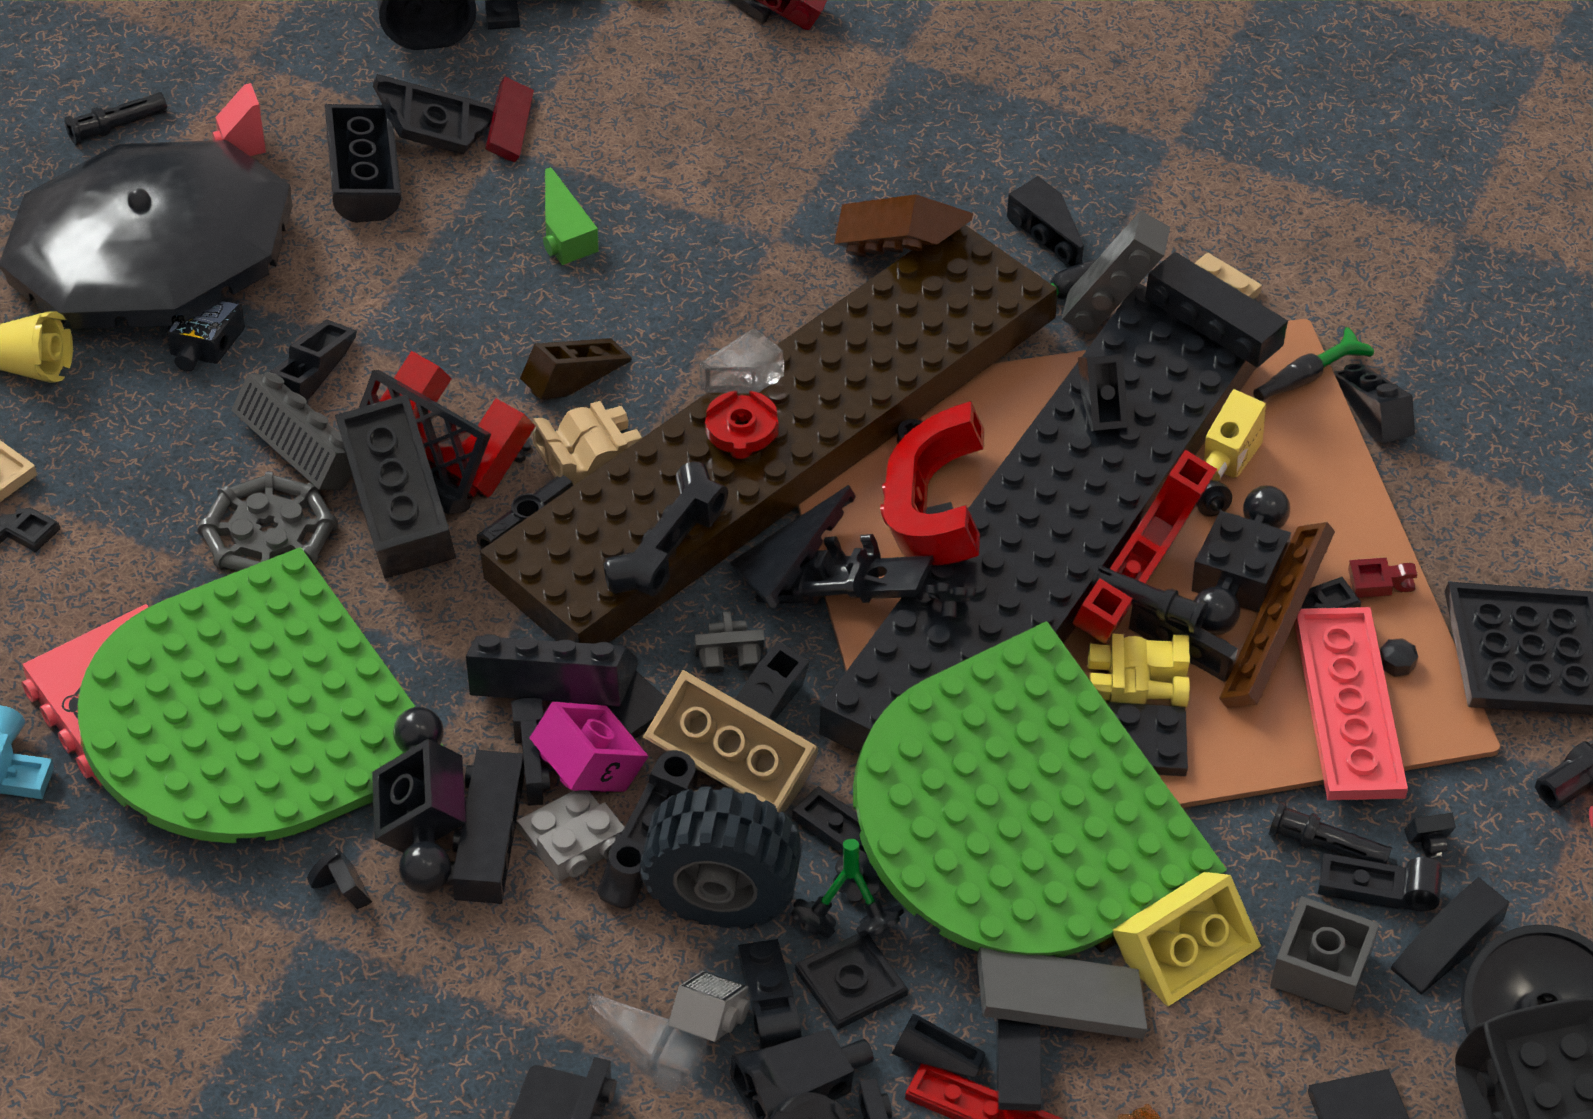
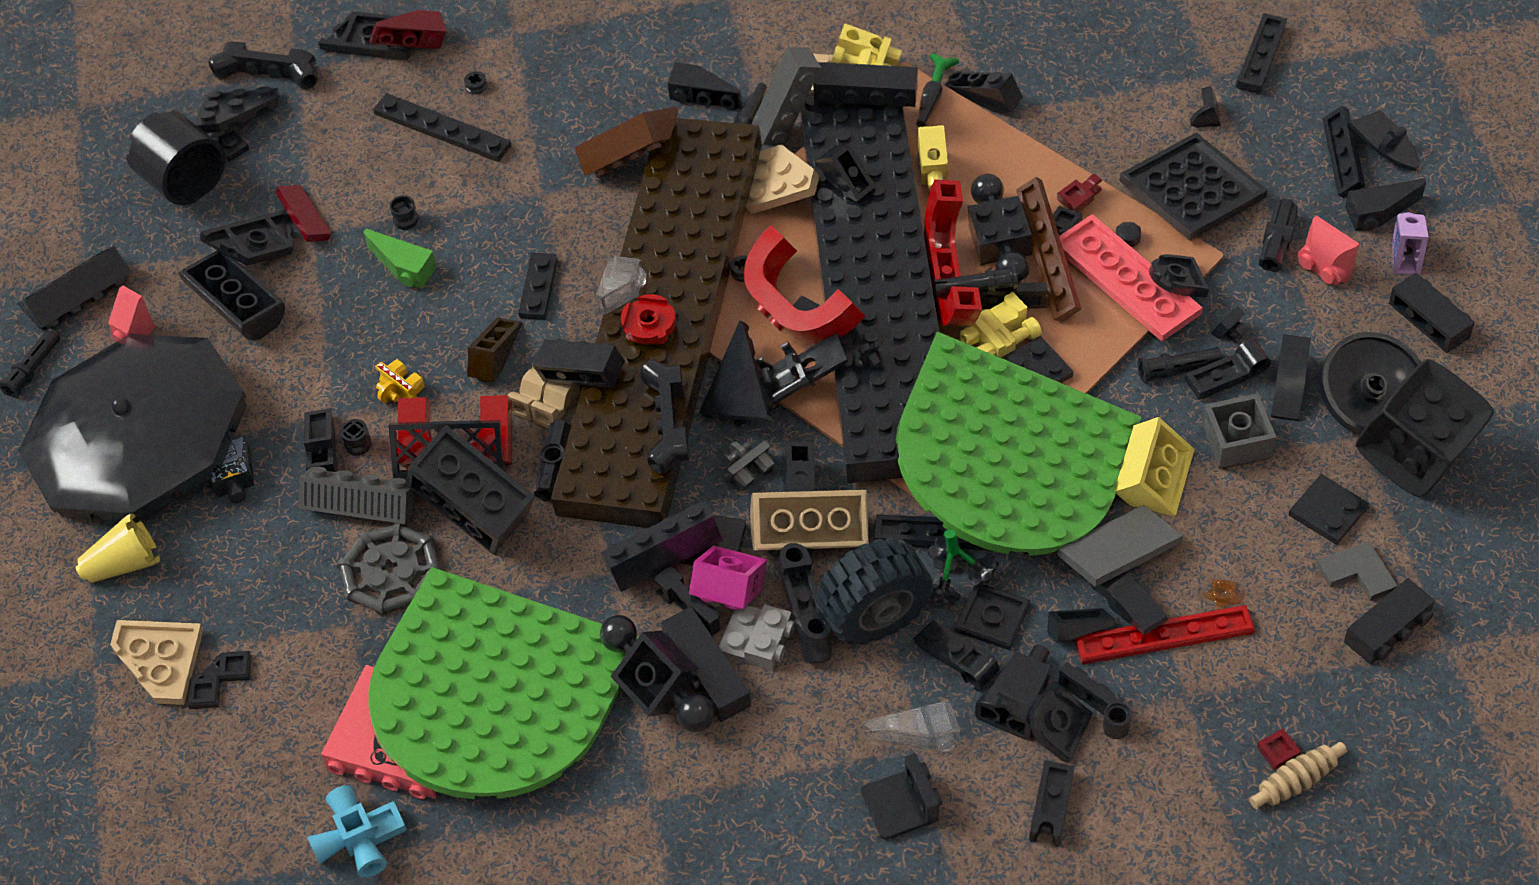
camera: 30 degrees left, 5 degrees up
black tile [307,848,372,909] -> none
light grey brick [668,971,750,1042] -> none
none -> black slope [17,246,131,328]
none -> black wheel [340,419,372,456]
none -> black plate [373,93,512,163]
none -> yellow hips [375,359,425,403]
none -> black wheel [389,195,419,230]
none -> black bush [464,71,487,94]
none -> black plate [518,253,558,320]
none -> black brick [532,339,625,388]
none -> tan plate [746,145,819,214]
none -> light yellow hips [831,24,902,66]
none -> black tile [1149,254,1209,298]

